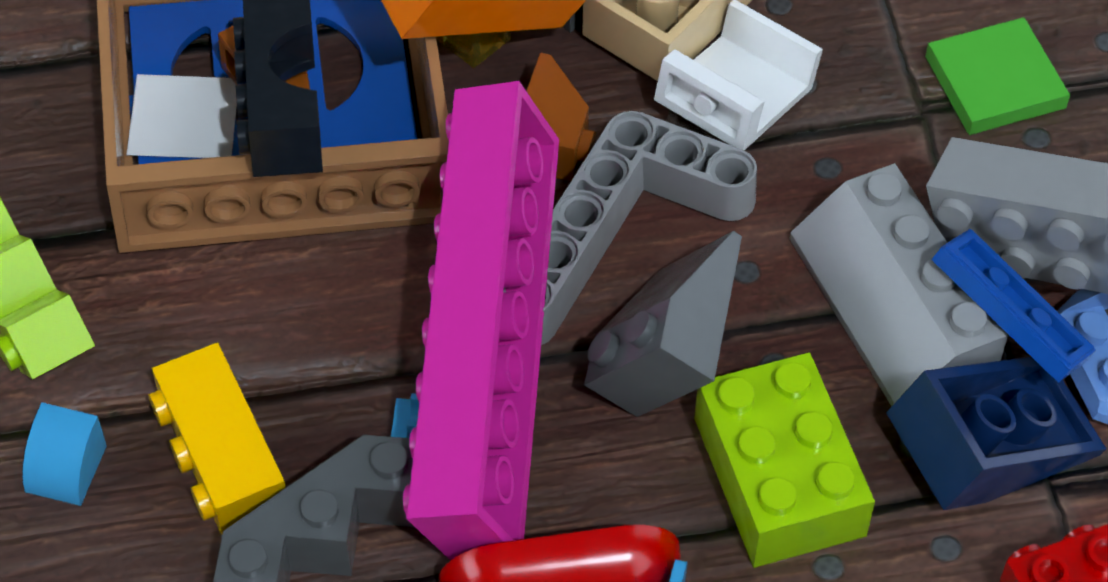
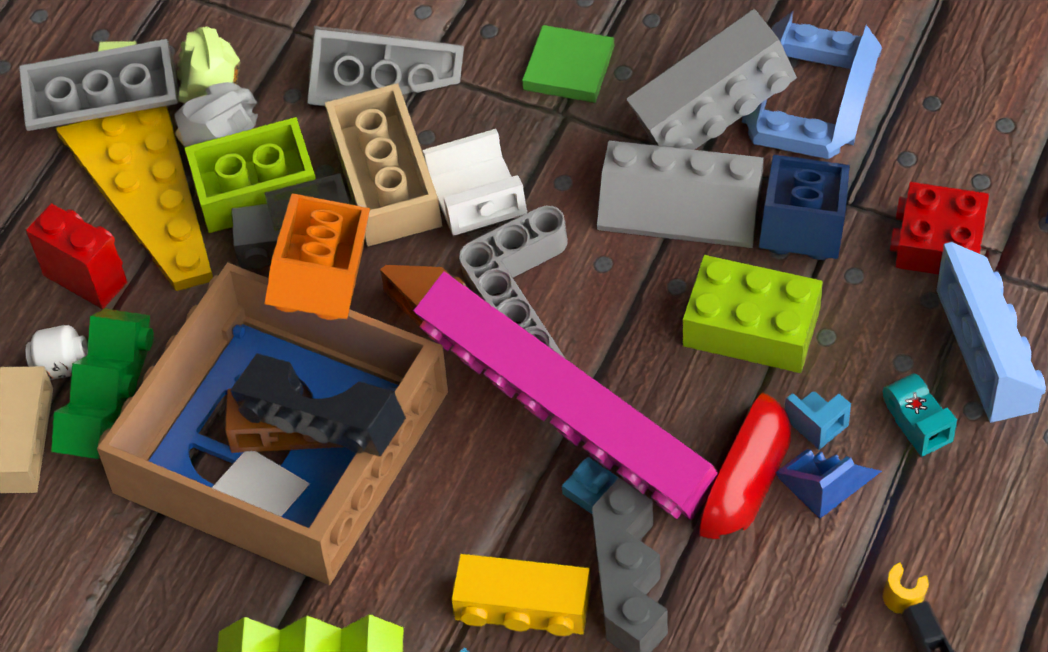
camera: 50 degrees left, 0 degrees up
dark grey slope [584,231,742,417] -> none
blue tile [931,229,1096,383] -> none

